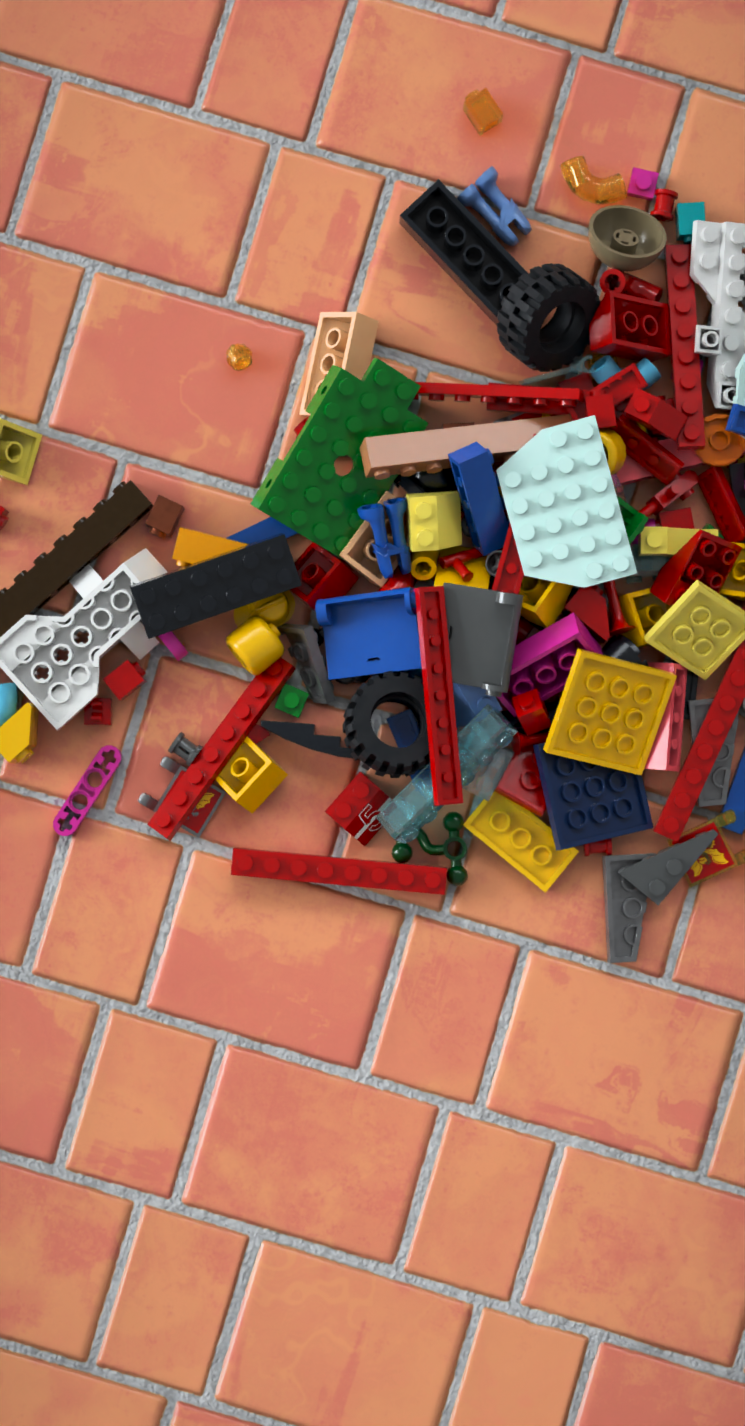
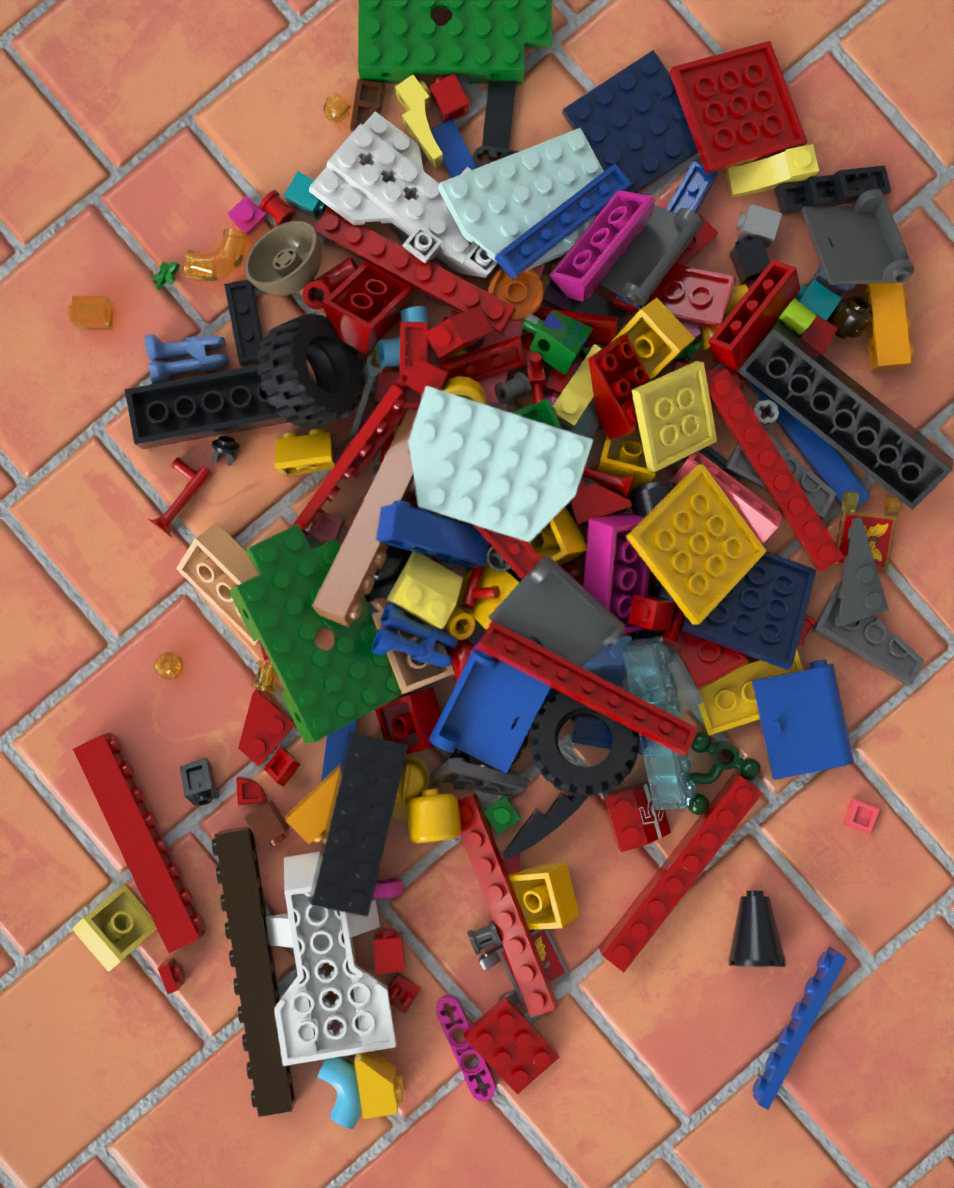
camera: 55 degrees left, 0 degrees up
none -> red brick [73,732,205,953]
none -> red piece [148,457,212,537]
none -> green plant [151,261,179,290]
none -> black bracket [180,758,220,806]
none -> black plate [212,436,240,466]
none -> black tile [224,280,263,366]
none -> red tile [236,776,267,805]
none -> red wing [238,689,296,767]
none -> clear yellow bush [250,660,277,693]
none -> red plate [264,747,301,786]
none -> yellow slope [275,429,336,476]
none -> coral tile [309,512,345,542]
none -> red plate [463,996,560,1094]
none -> dark grey bush [495,372,532,407]
none -> green torso [522,311,593,375]
none -> black cone [728,891,786,967]
none -> blue door [752,659,855,780]
none -> blue plate [753,947,847,1110]
none -> coral tile [843,797,881,834]

